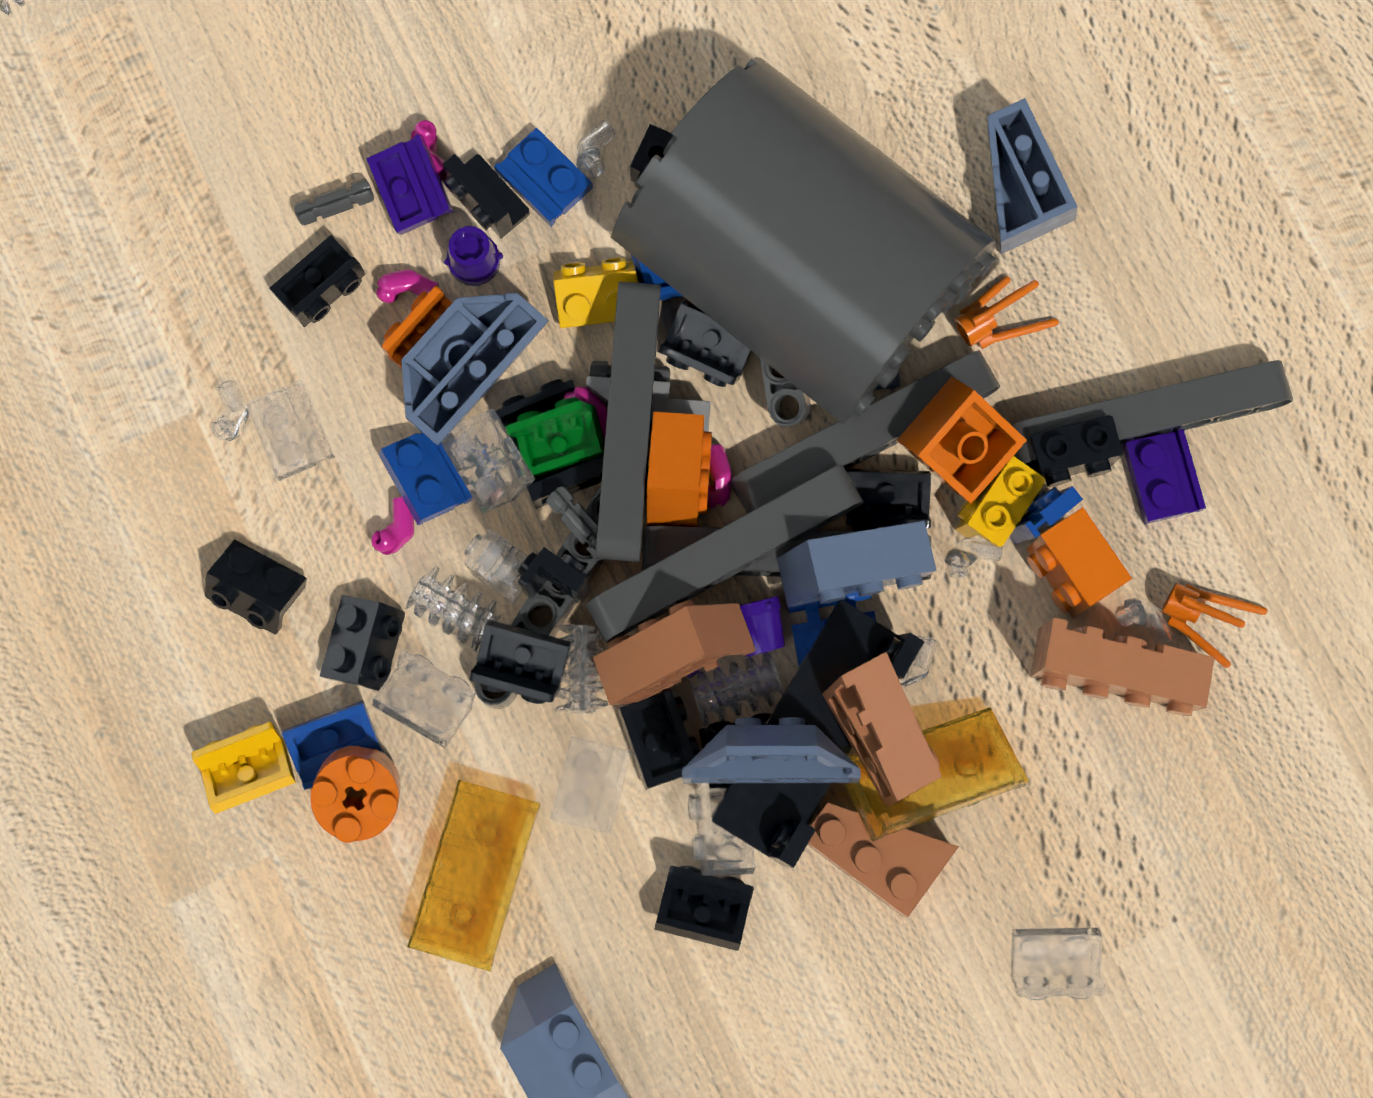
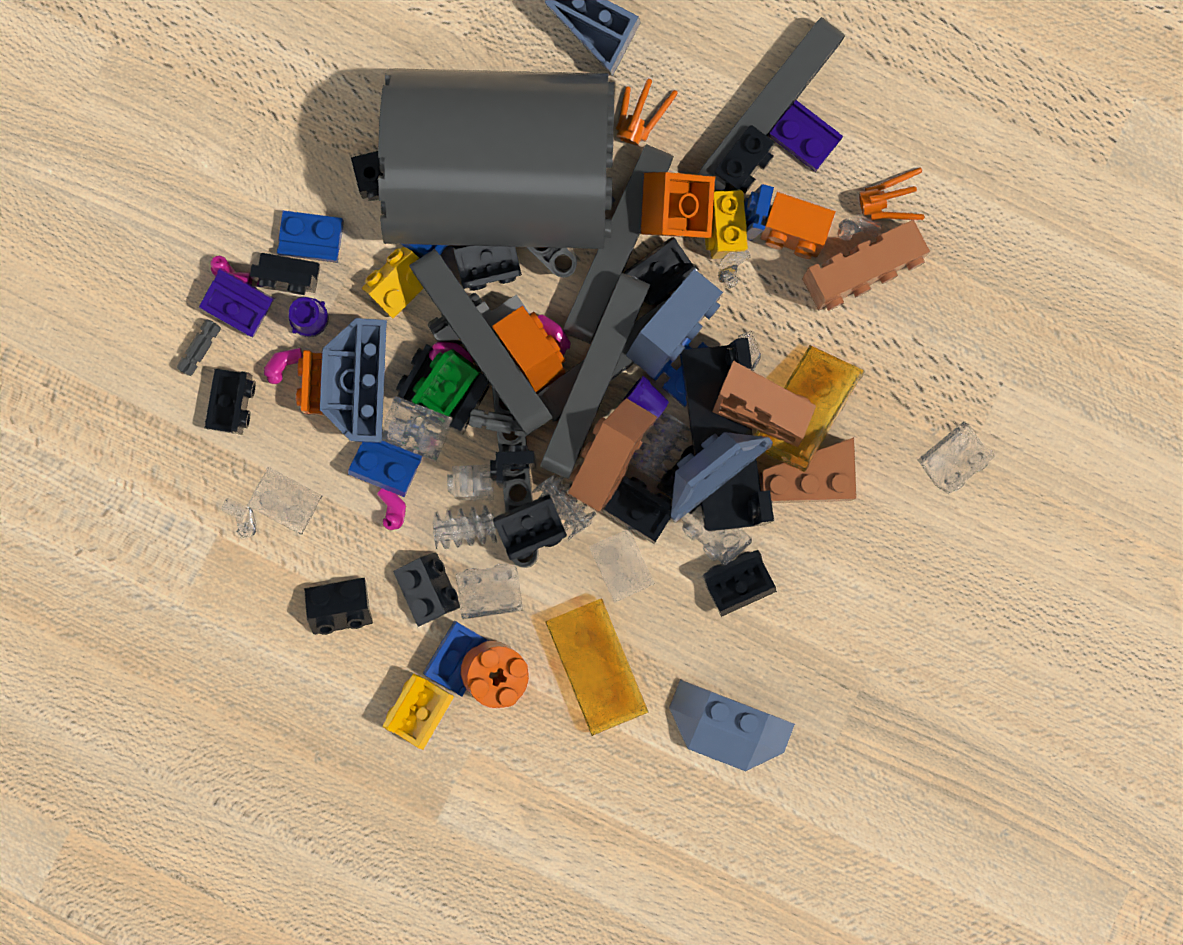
camera: 40 degrees left, 5 degrees up
clear arm [576,120,616,180] -> none

